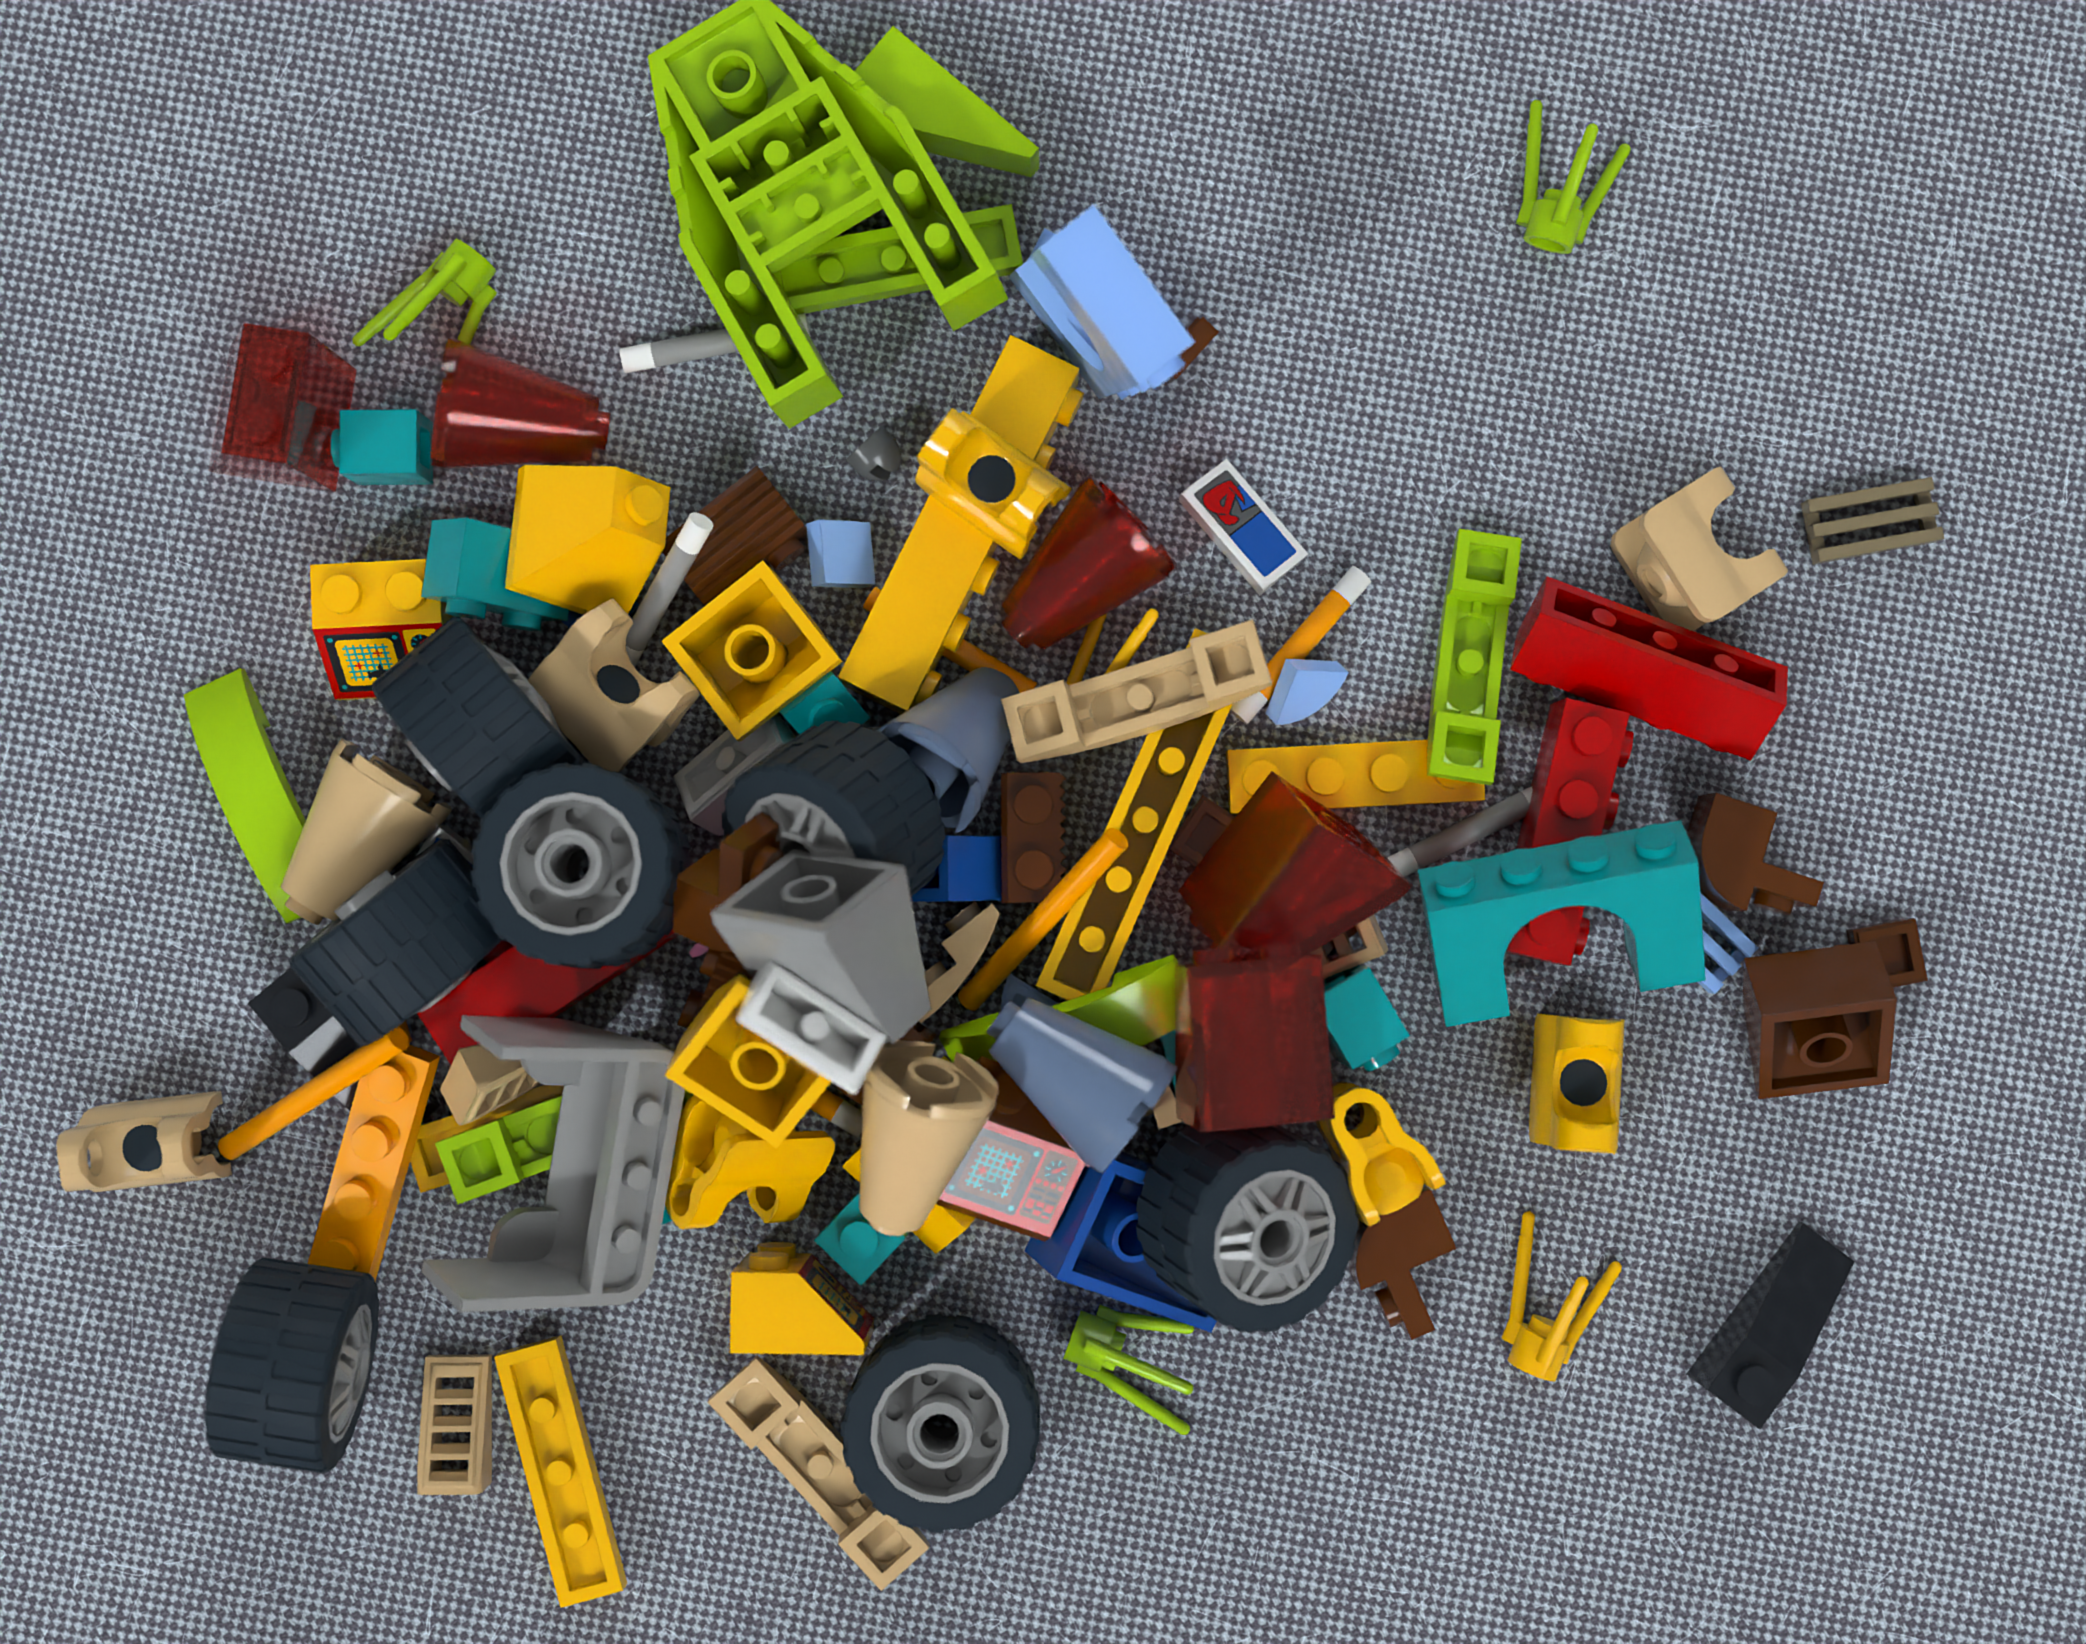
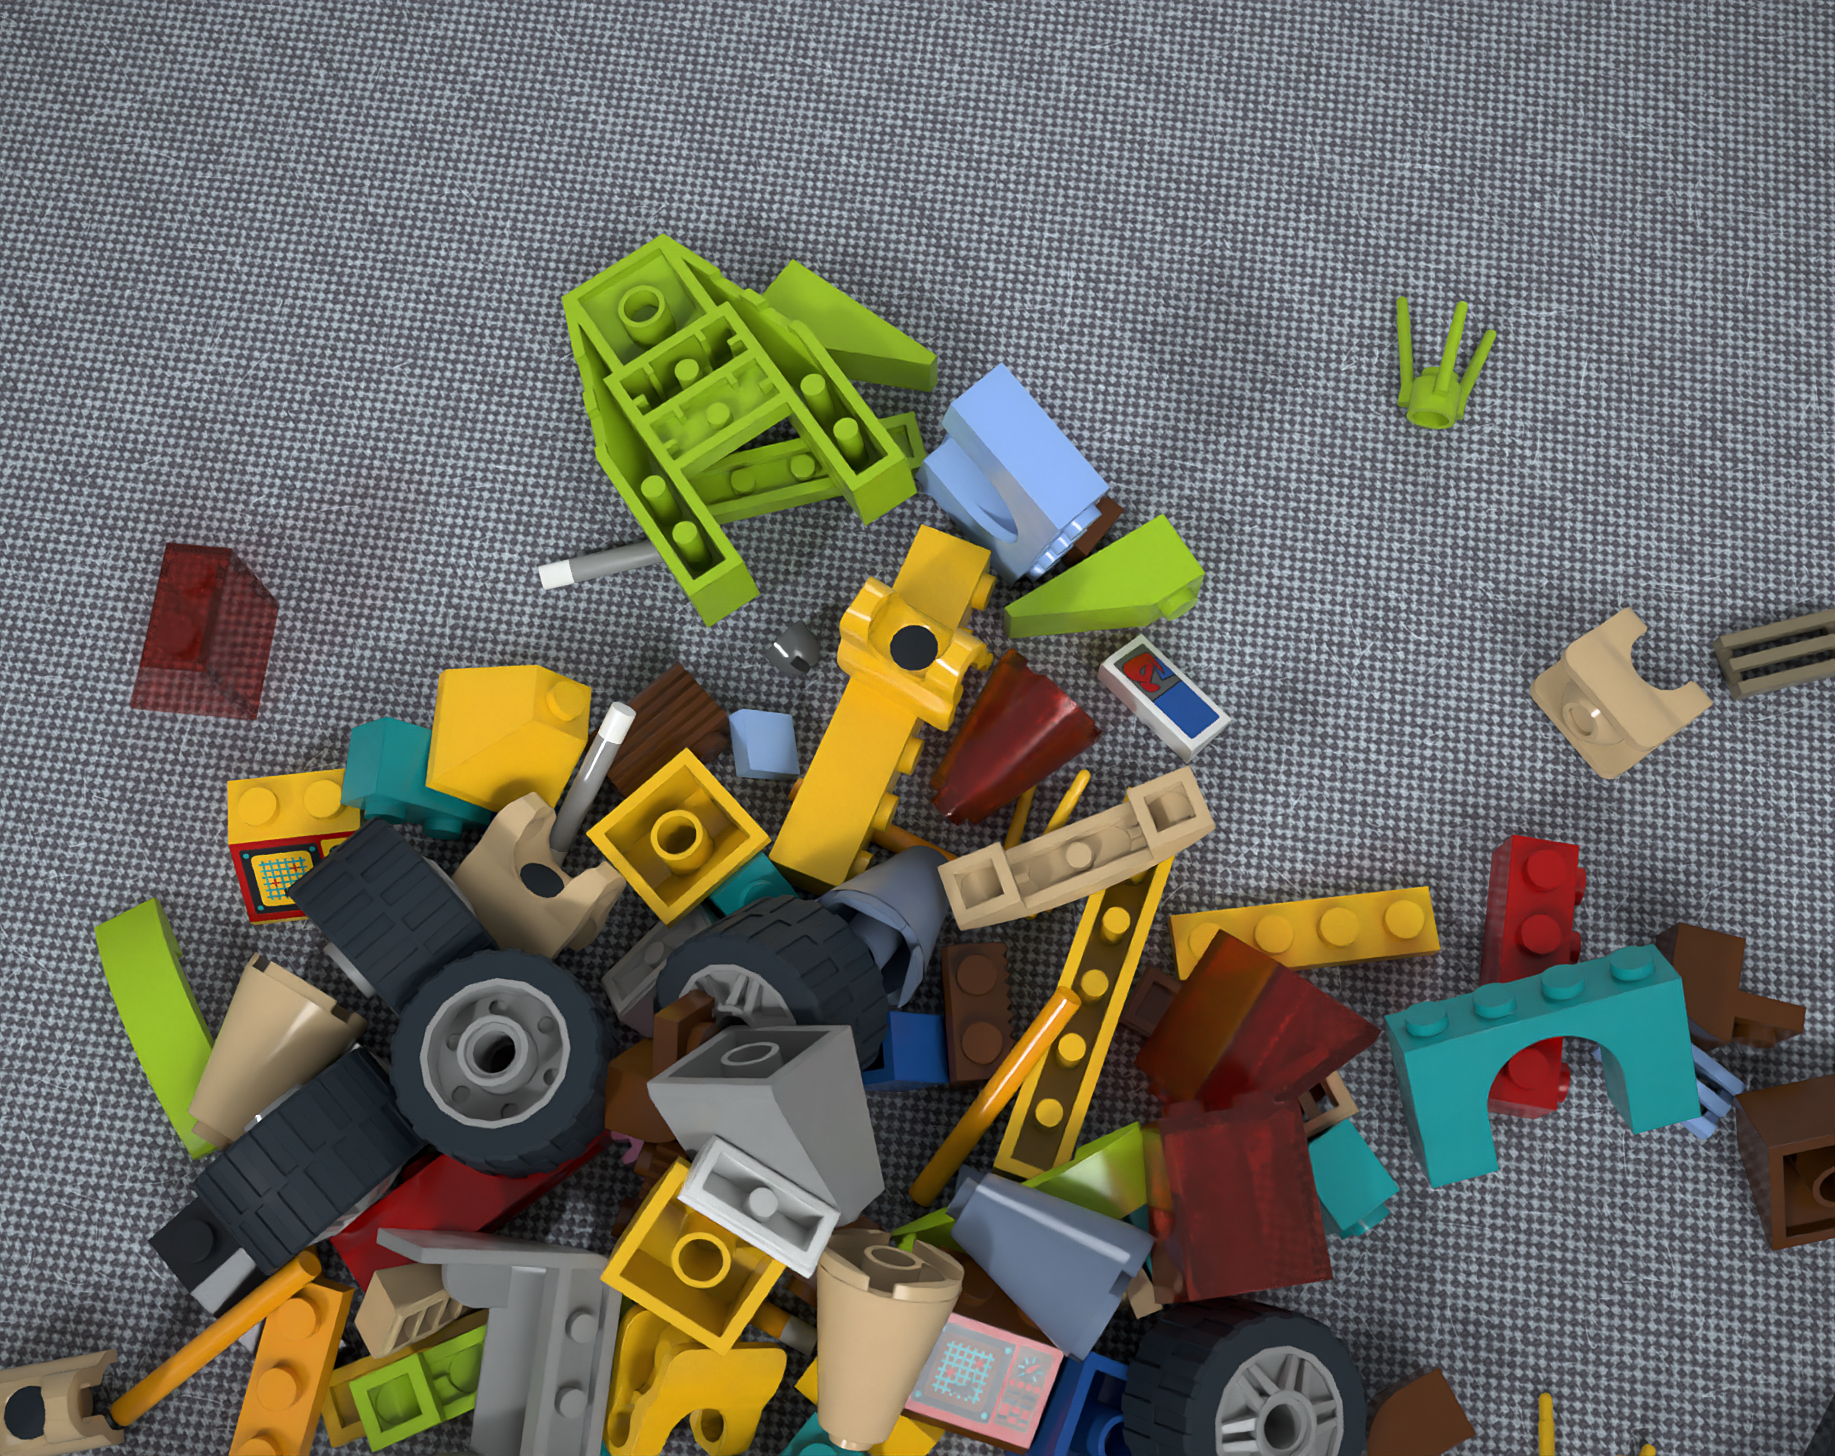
camera: 10 degrees left, 15 degrees down
teal brick [331,409,434,485] -> none
lime plant [352,239,497,377] -> none
clear red cone [431,338,611,469] -> none
tan slope [919,901,1001,1023] -> none
light orange bar [1230,566,1371,725] -> none
light blue tile [1265,659,1349,725] -> none
yellow piece [1313,1081,1446,1227] -> none
light grey bar [1379,786,1532,884] -> none
lime slope [1427,528,1522,785] -> none
red brick [1510,576,1788,761] -> none
yellow piece [1529,1013,1625,1154] -> none
none -> lime slope [1002,513,1205,639]

